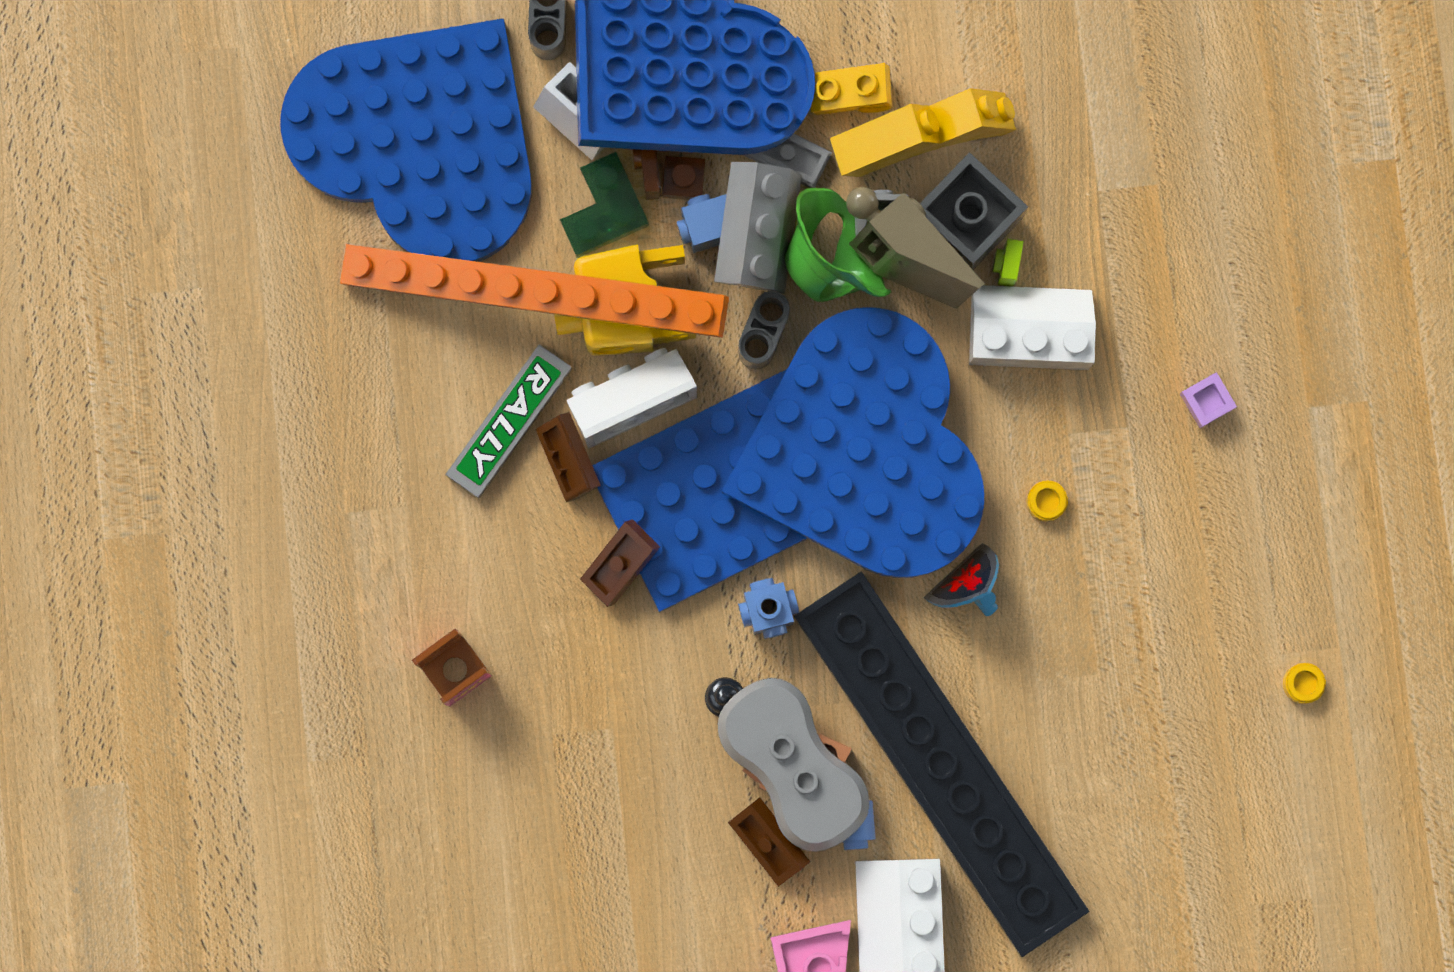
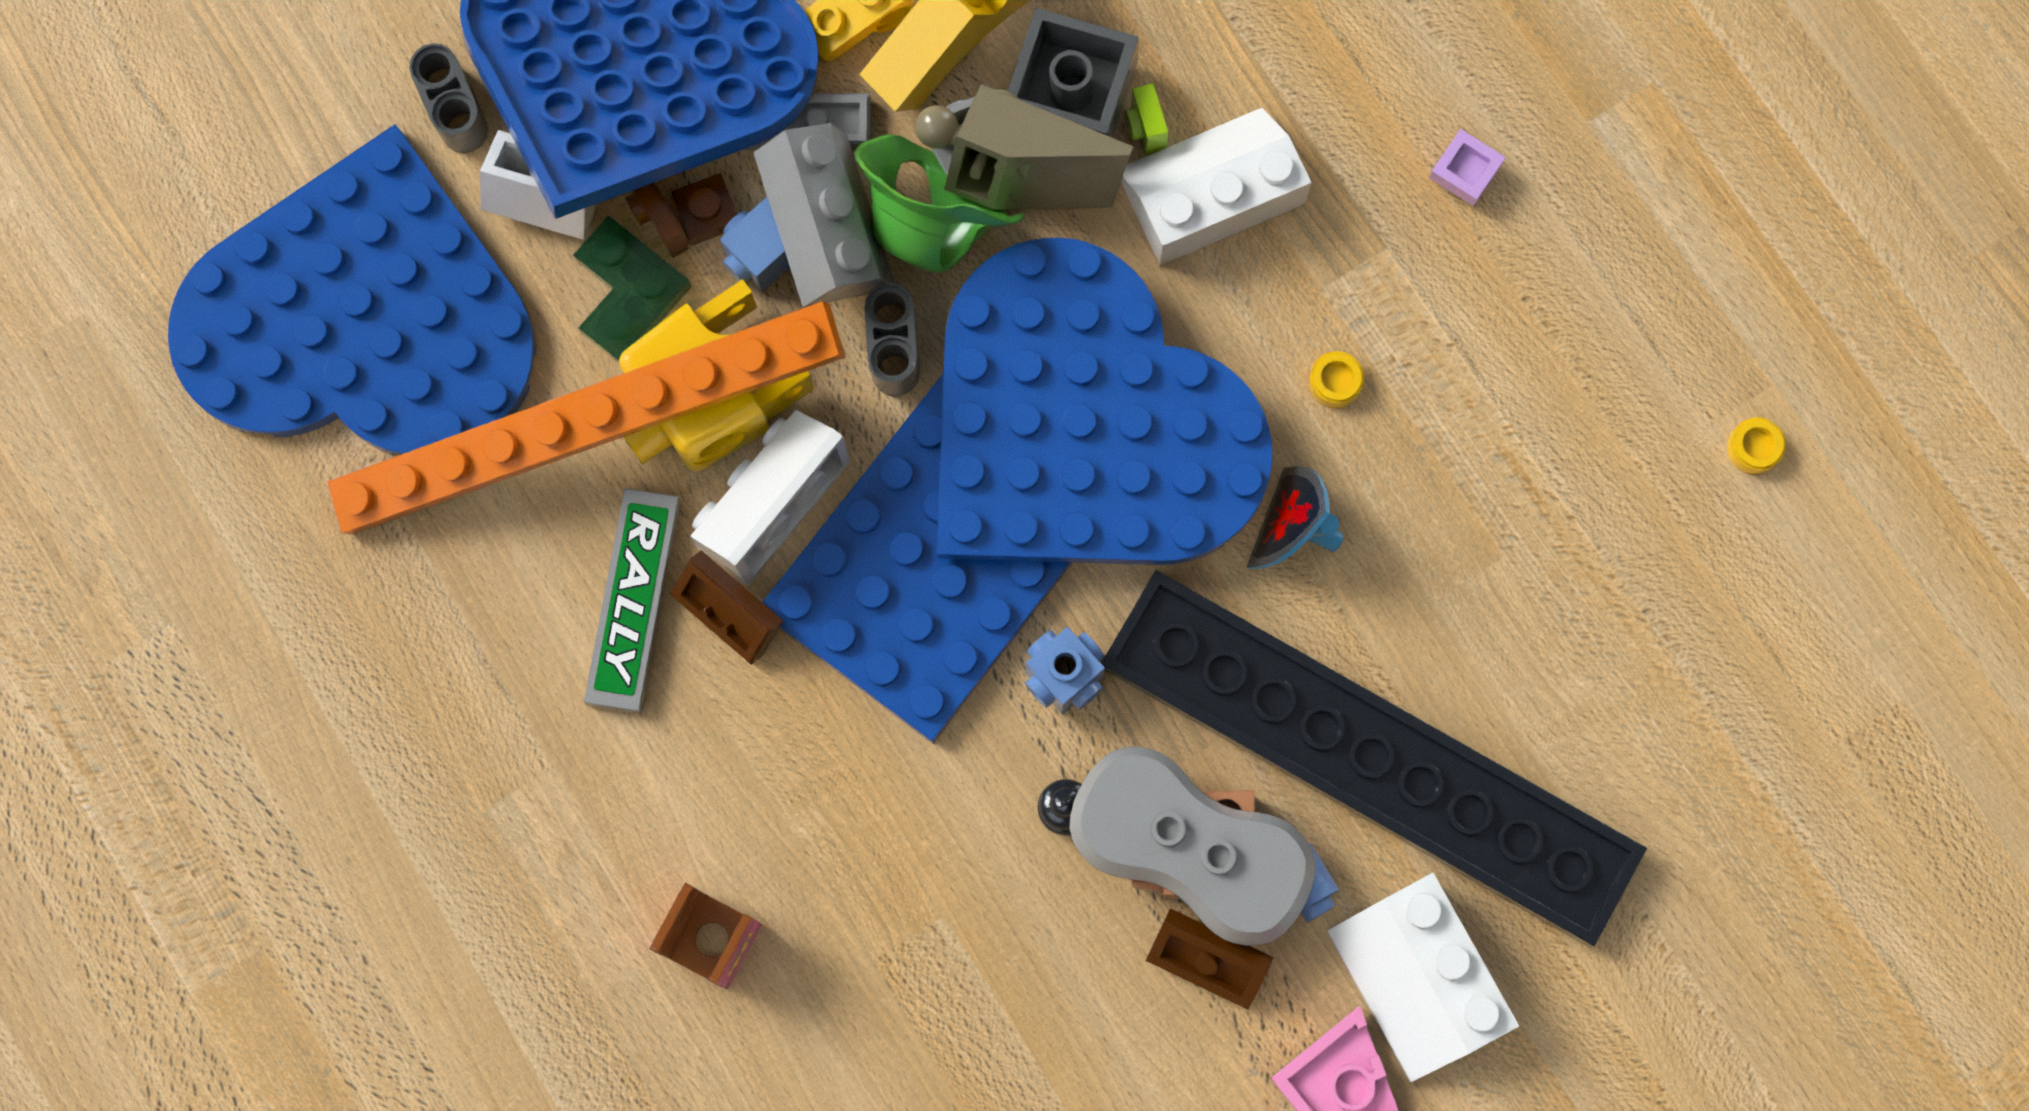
camera: 20 degrees left, 5 degrees down
reddish brown plate [580,519,660,607] -> none

